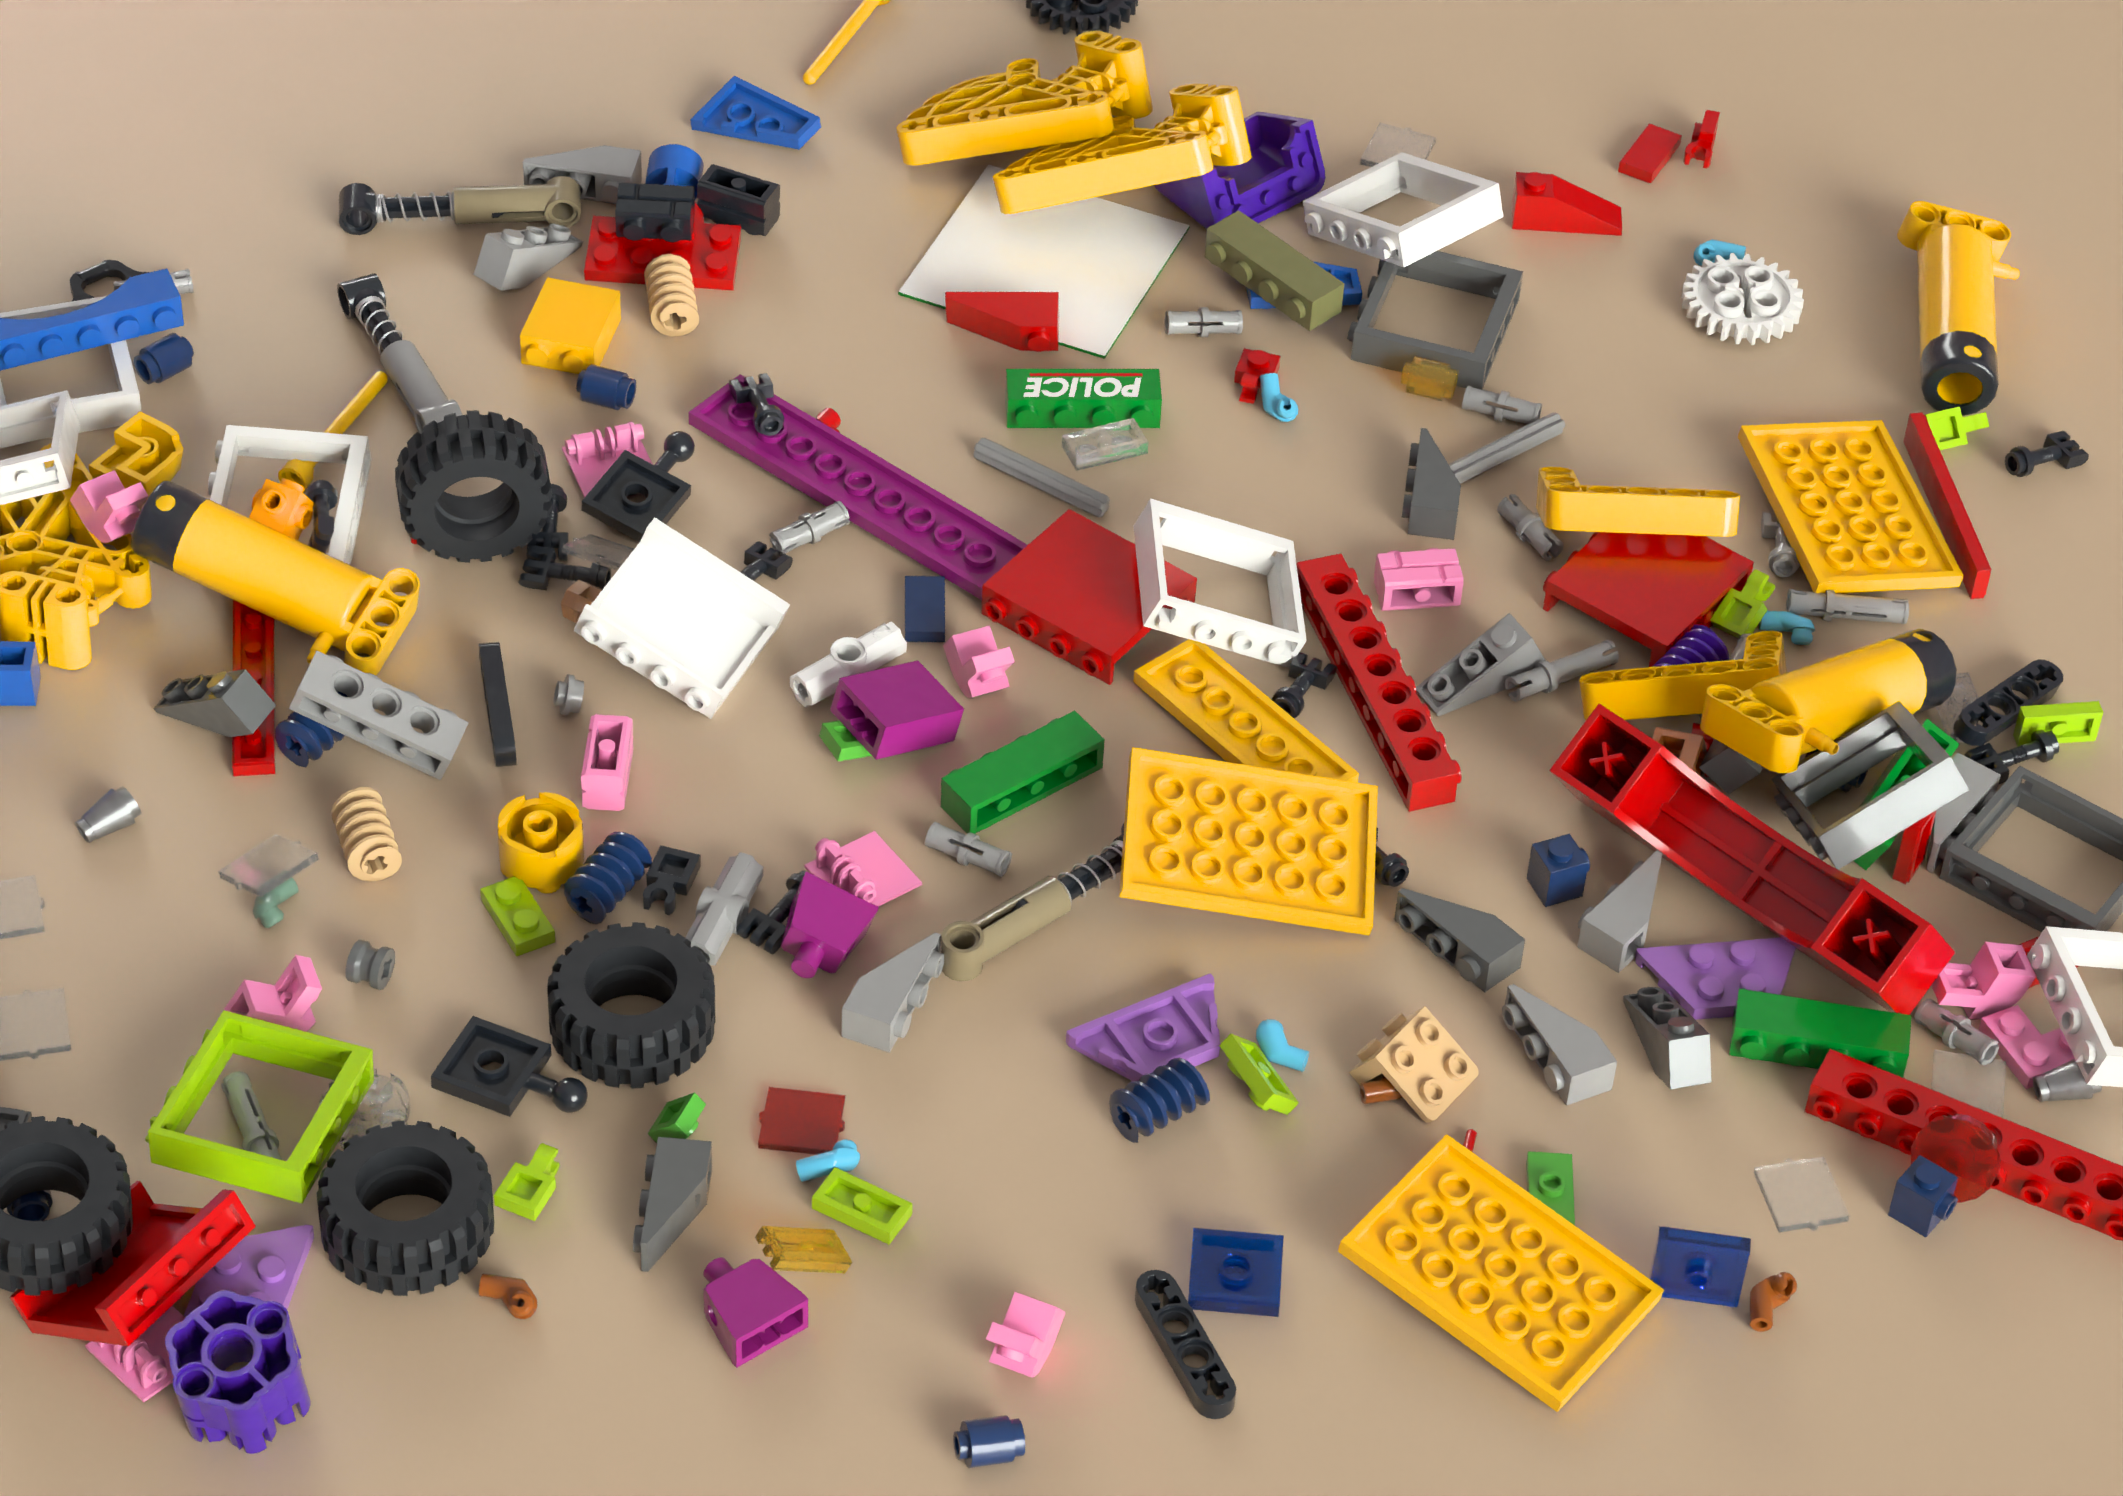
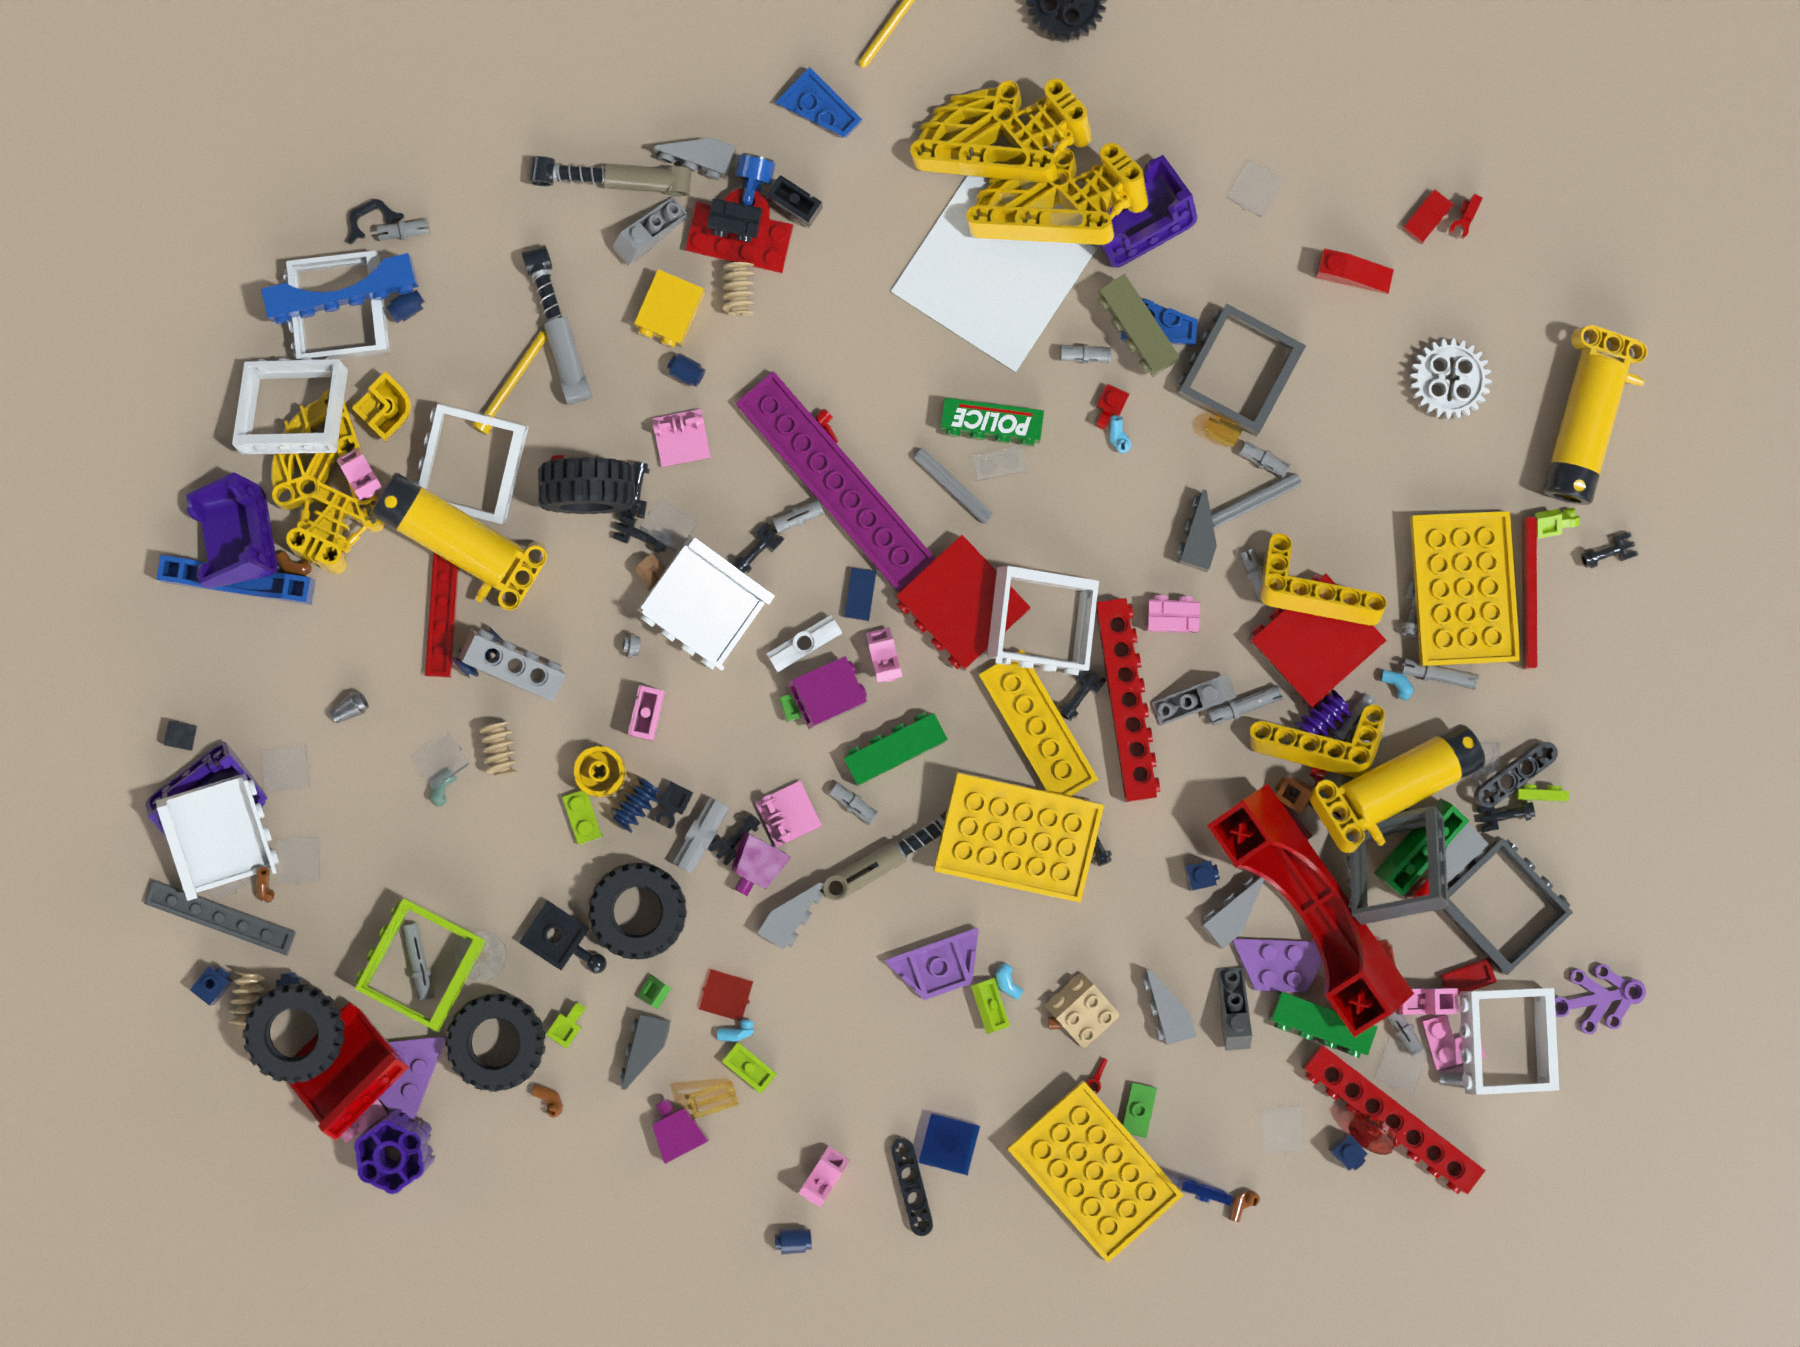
camera: 10 degrees right, 40 degrees up
dark grey slope [153,669,276,737] -> none
bright pink brick [224,955,322,1032] -> none
light orange brick [249,478,314,540] -> none
black hinge [306,480,338,554] -> none
dark grey wheel [345,940,395,990] -> none
black beam [478,642,517,767] -> none
black plate [581,431,695,542] -> none
black hinge [729,373,784,436] -> none
red slope [945,292,1059,352] -> none
dark blue piece [1109,1057,1210,1143] -> none
white window [1303,152,1503,267] -> none
dark grey slope [1394,888,1525,992] -> none
medium azure arm [1694,239,1746,266] -> none
lime plate [1710,569,1775,639] -> none

